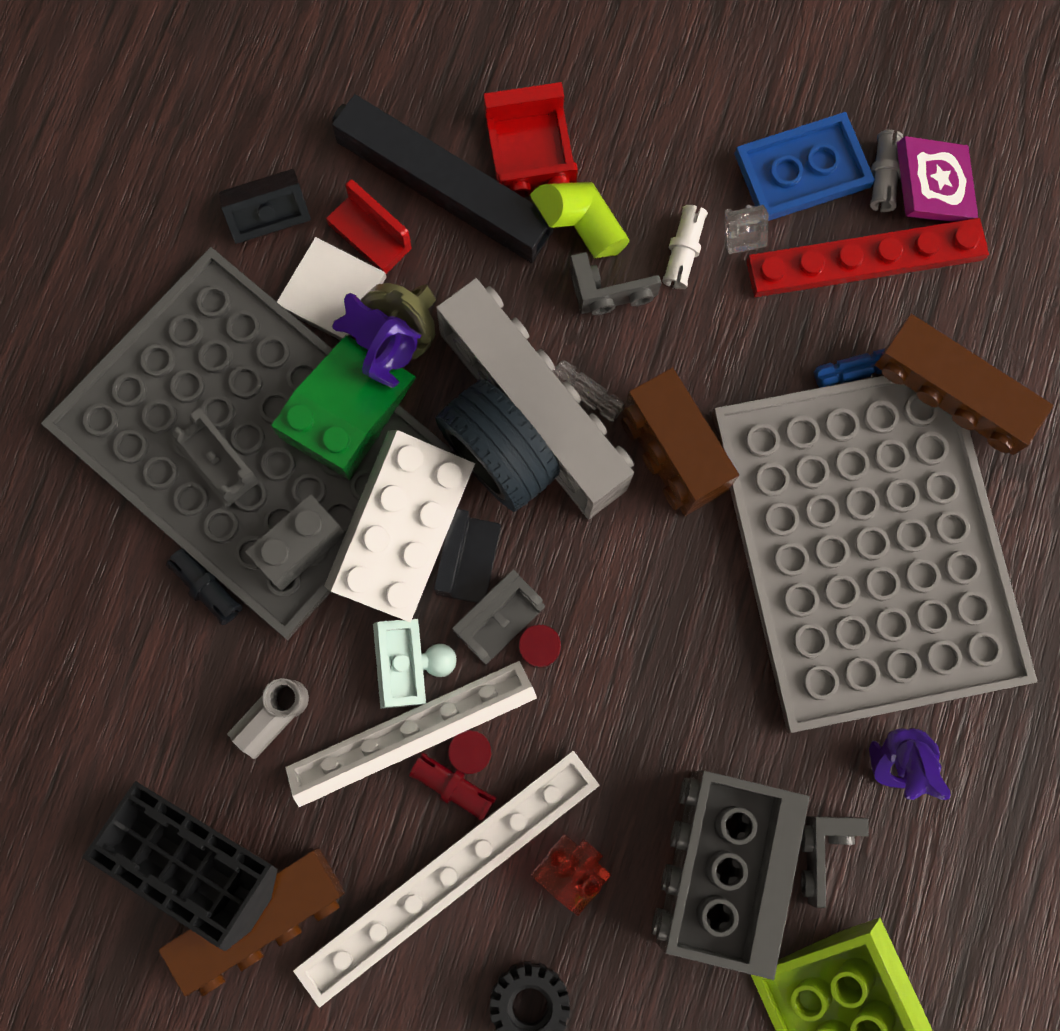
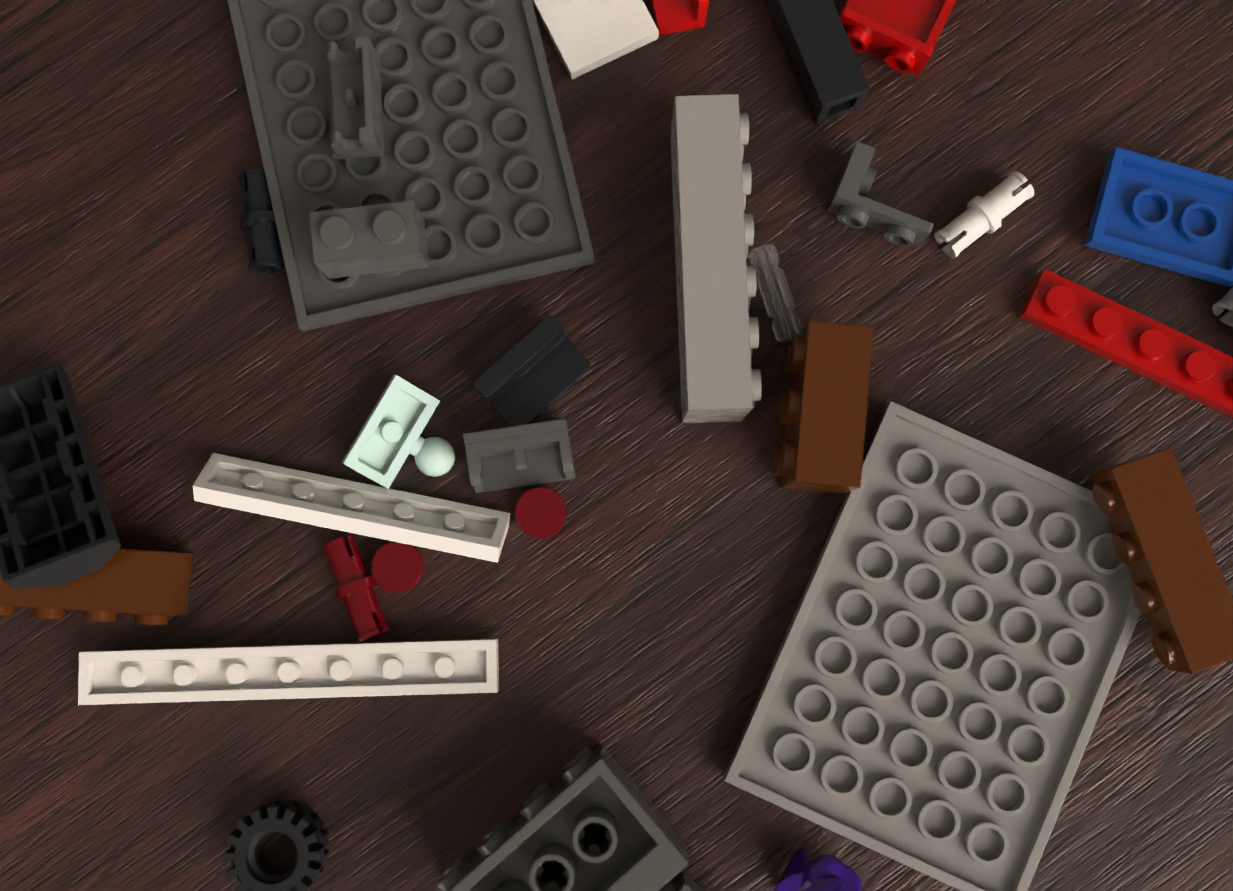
camera: 40 degrees right, 5 degrees up
light grey piece [227,678,309,759] -> none
green slope [271,335,416,480] -> none
white brick [324,430,475,622] -> none
dark purple hair [332,293,421,388] -> none
olive tile [361,283,436,359] -> none
black wheel [435,379,560,512] -> none
lime brick [530,182,629,258] -> none
clear red brick [531,834,612,916] -> none
clear tile [724,205,769,254] -> none
blue axle [814,348,885,388] -> none

